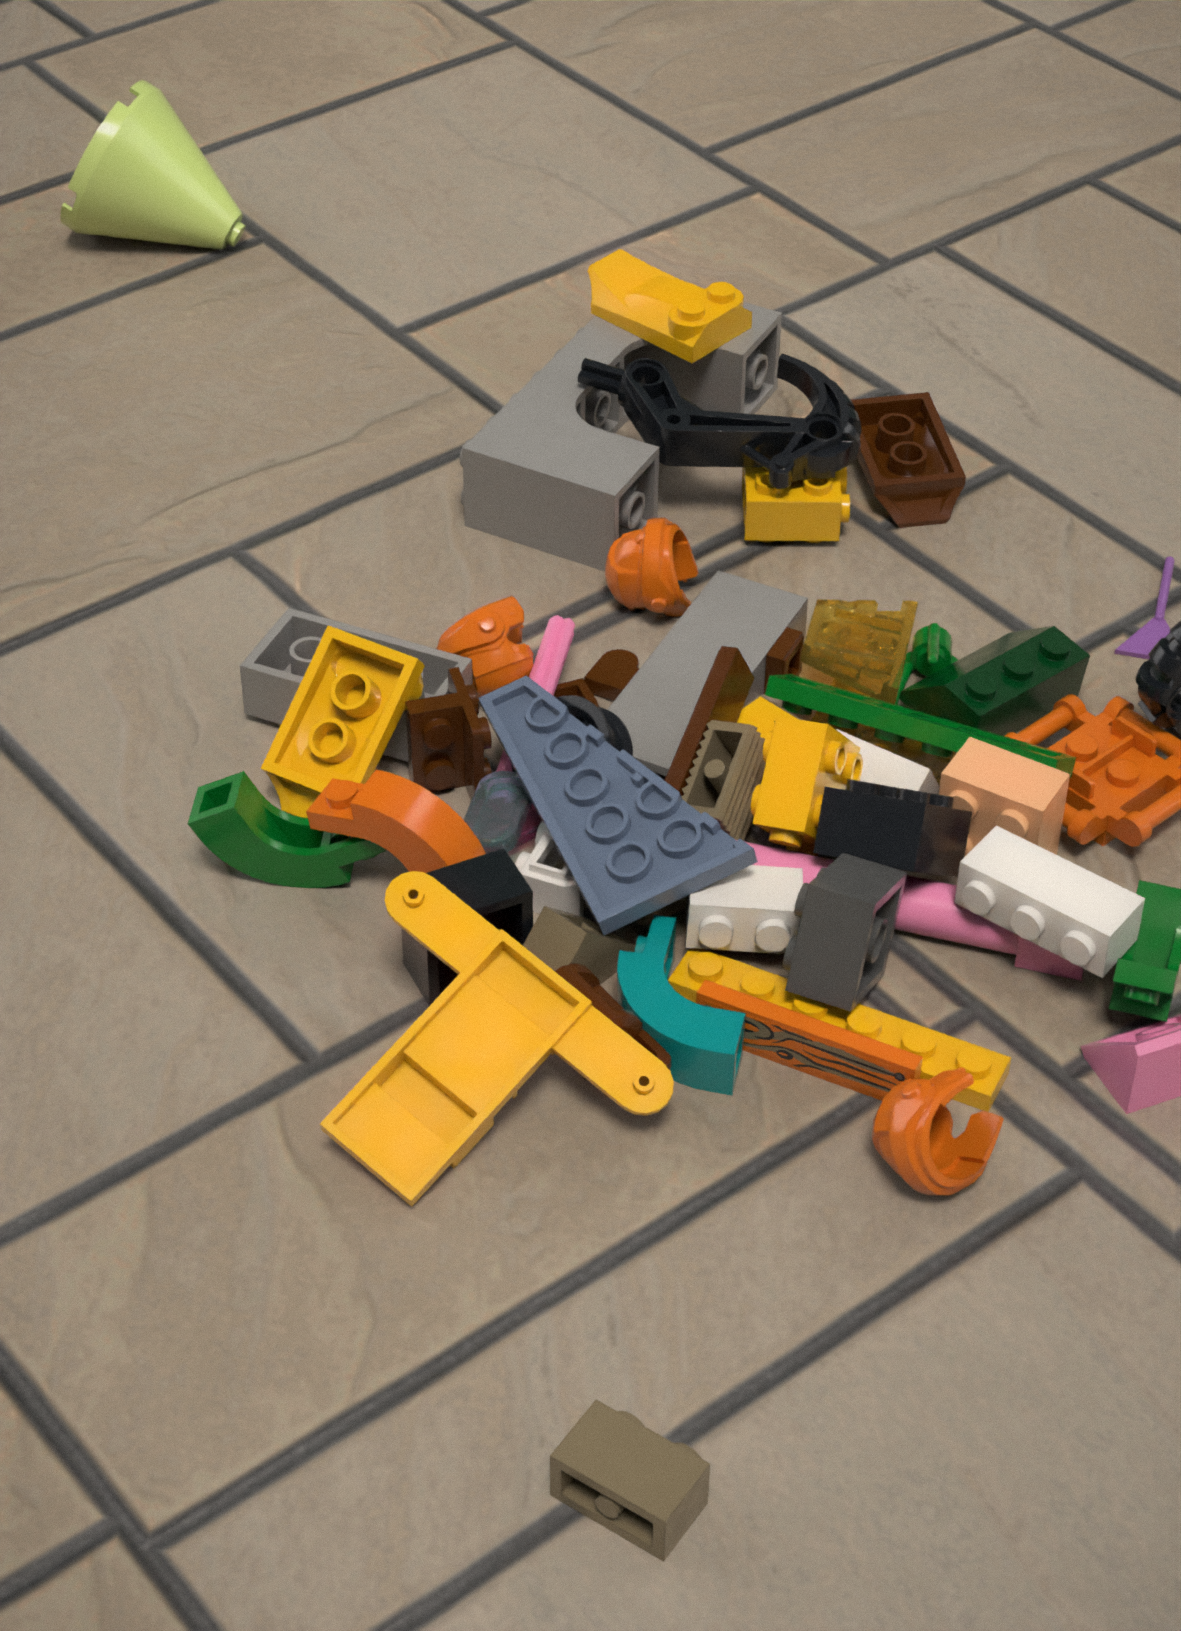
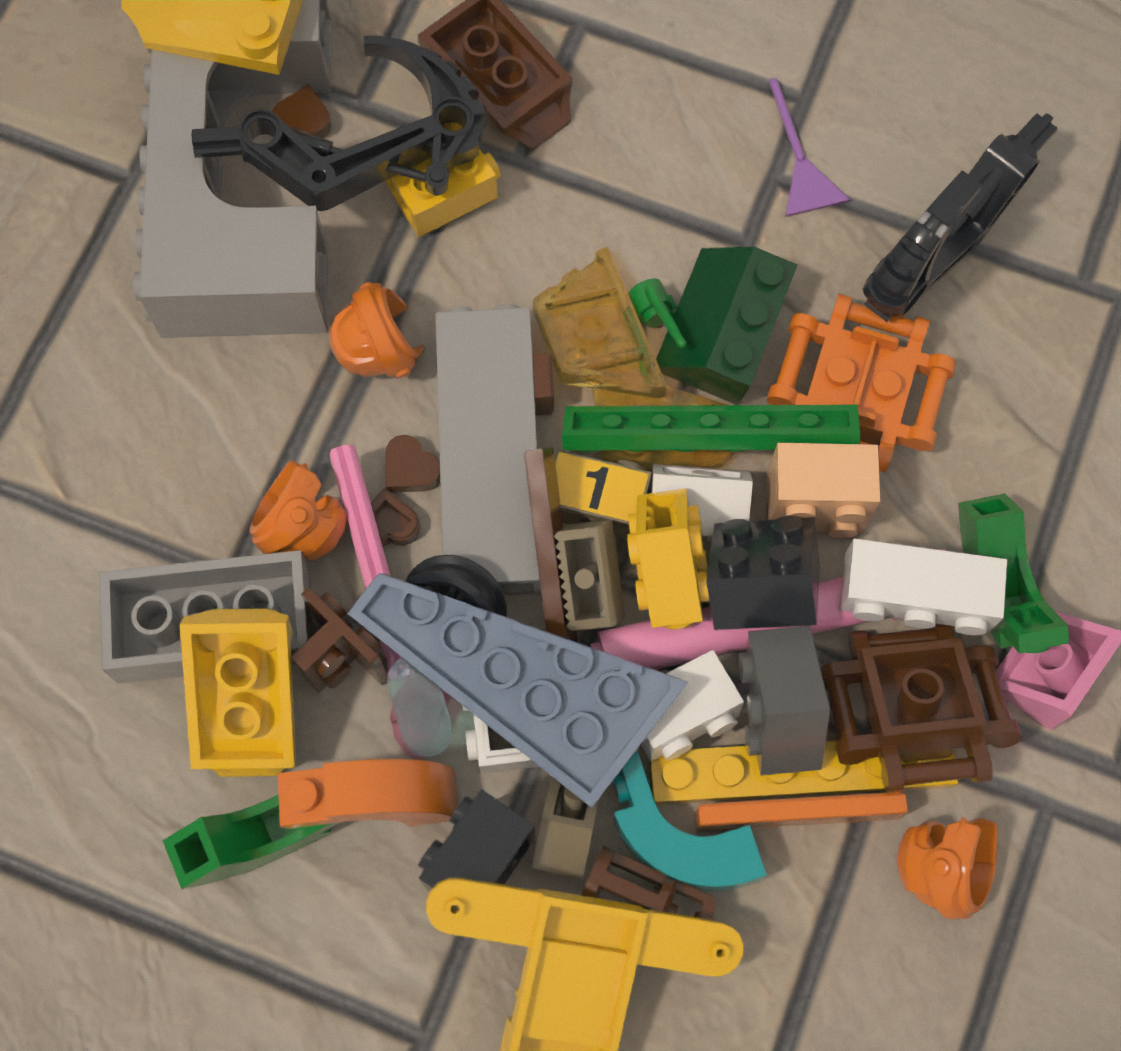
camera: 30 degrees left, 30 degrees up
none -> reddish brown brick [820,623,1022,793]

